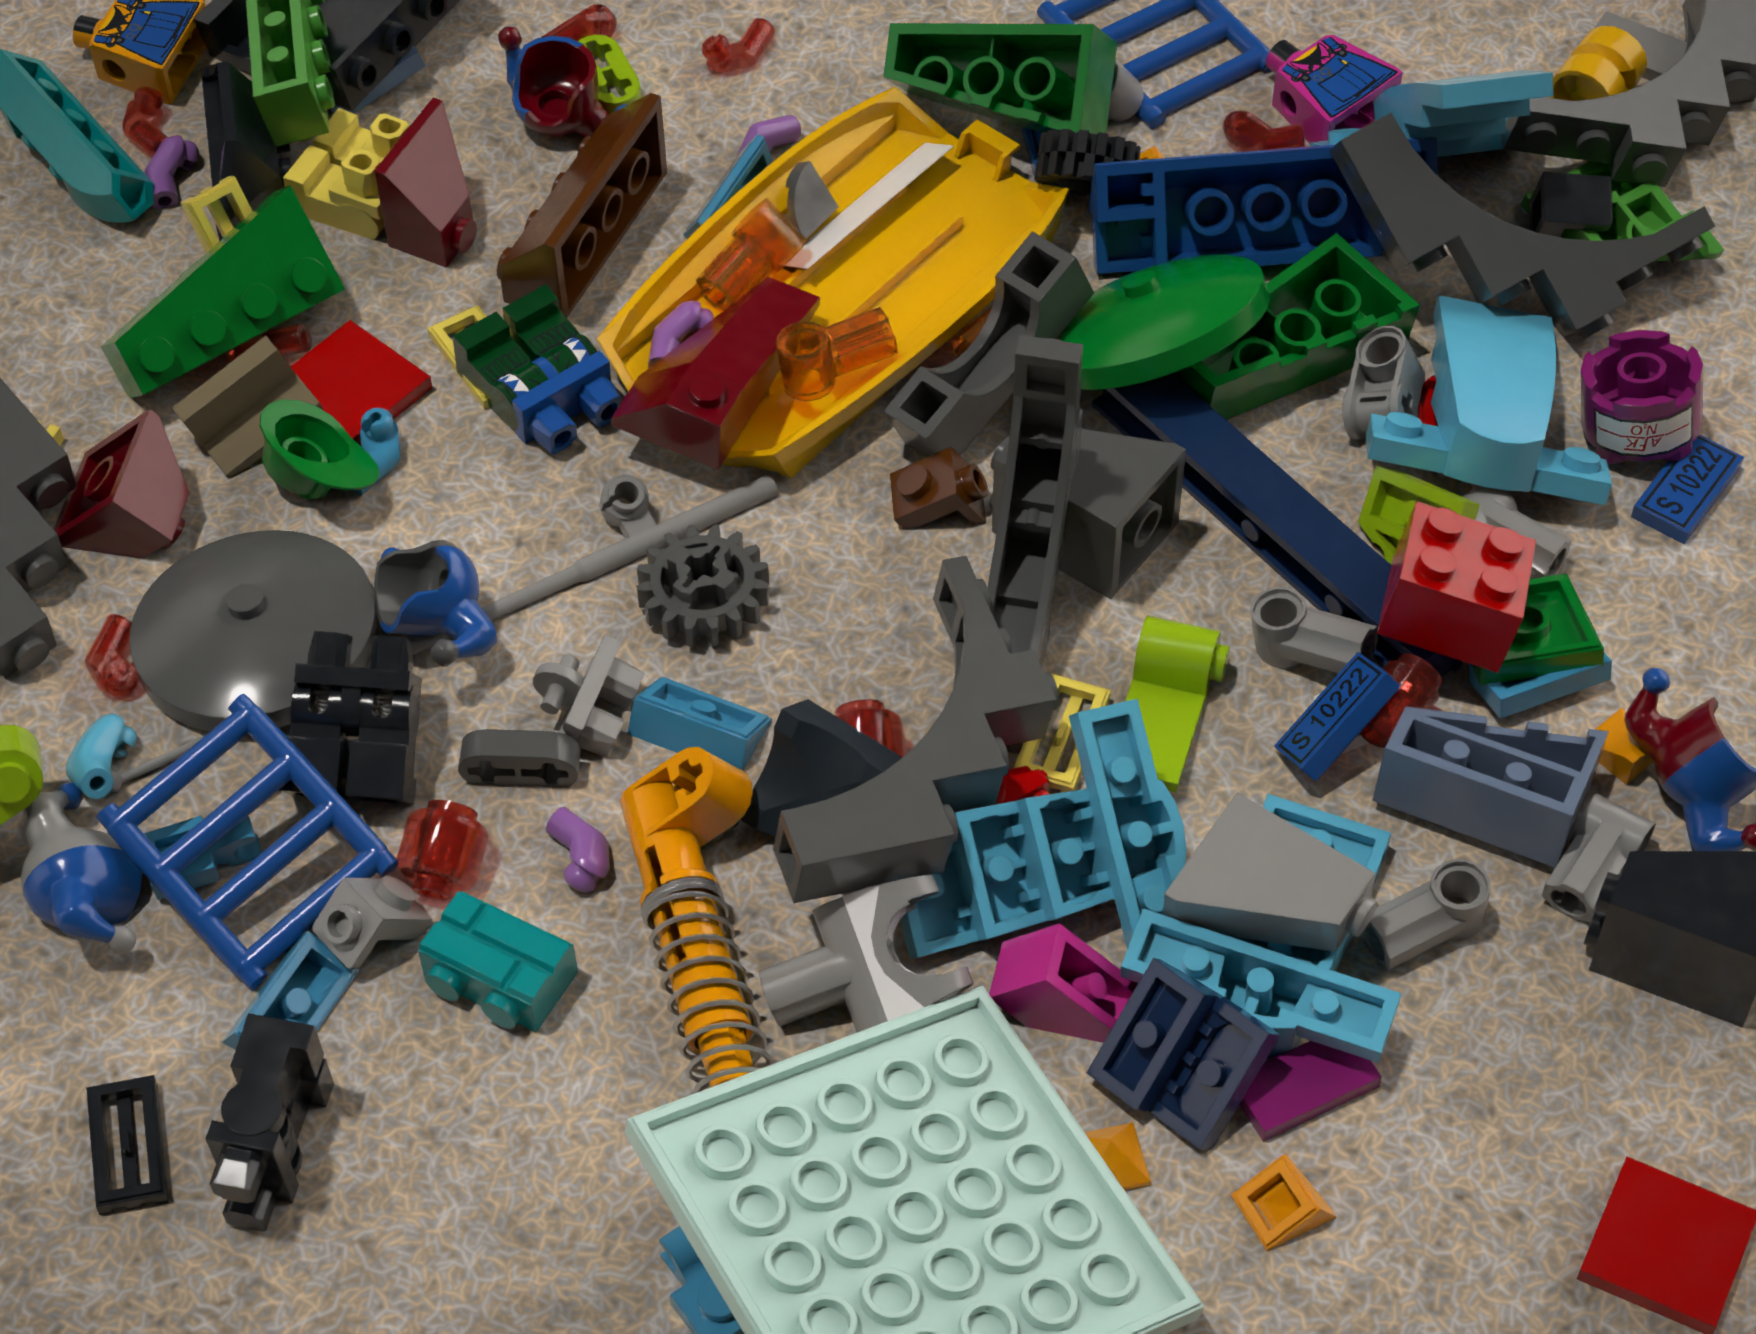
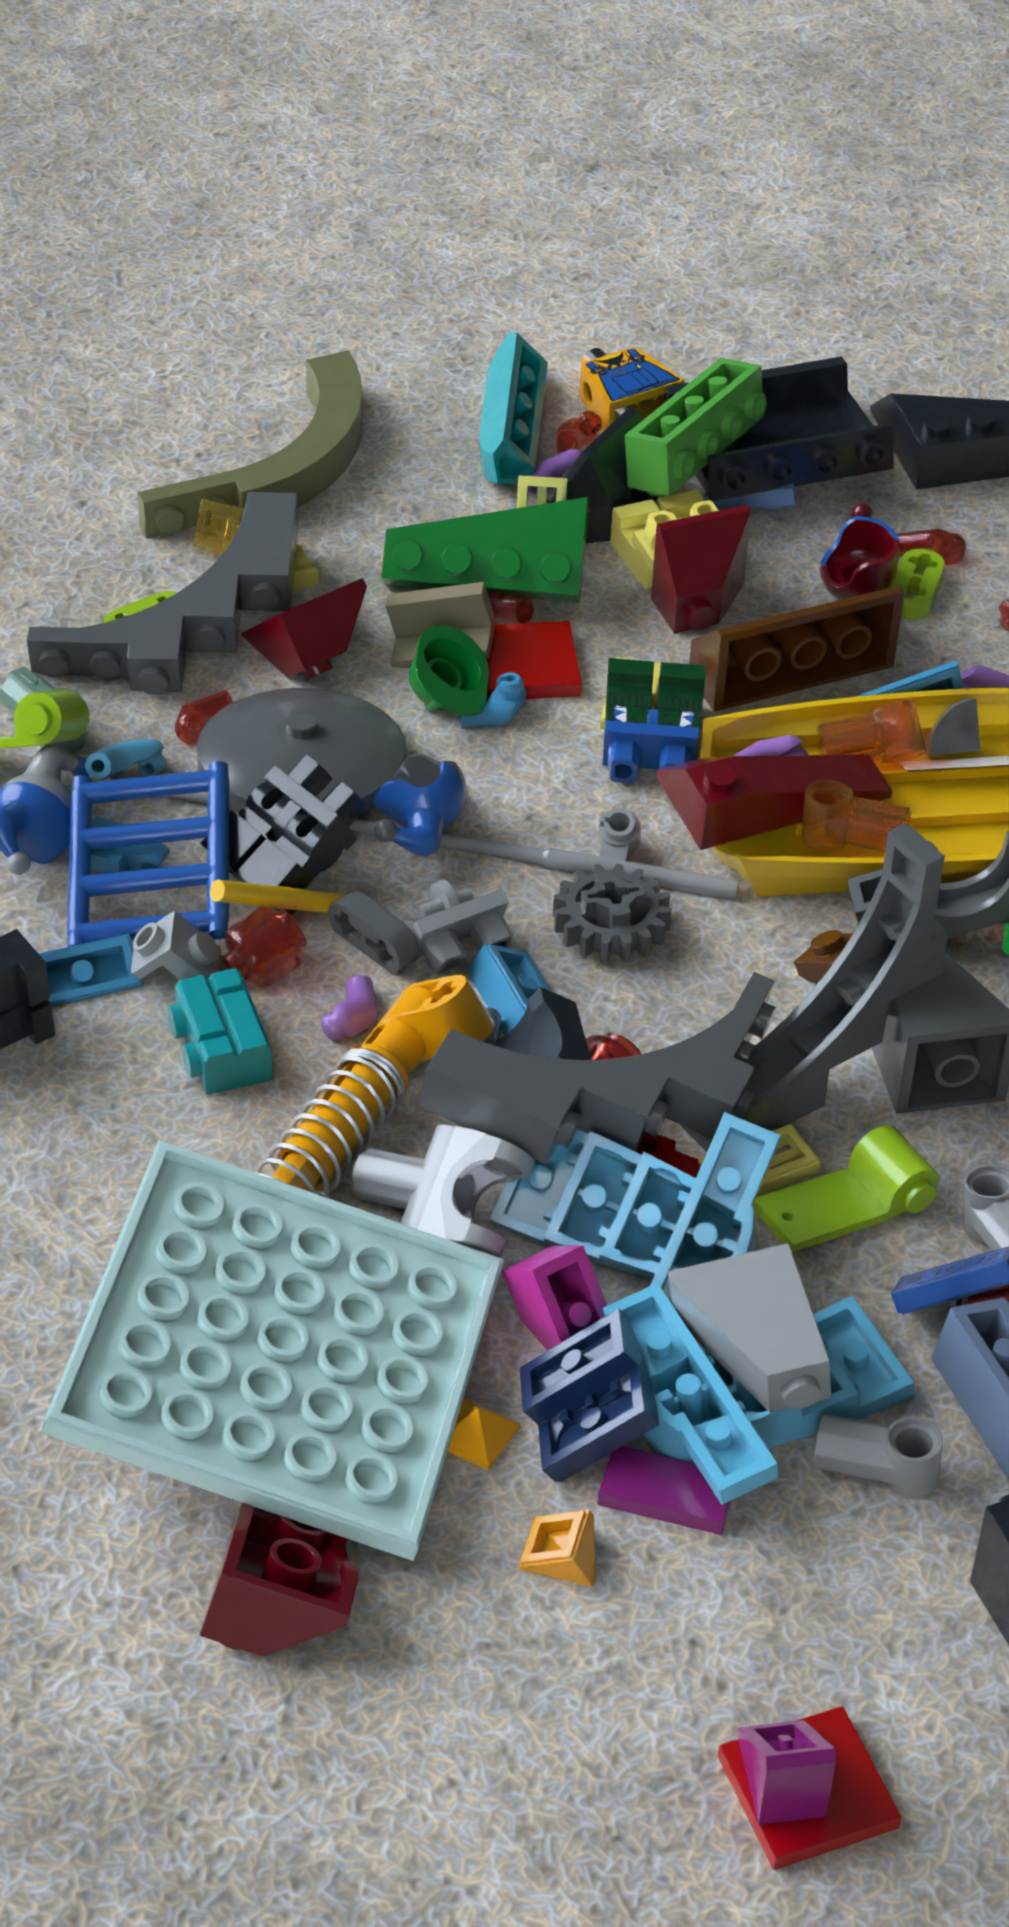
camera: 40 degrees right, 10 degrees down
none -> yellow bar [210,879,345,913]
none -> magenta slope [738,1720,836,1825]

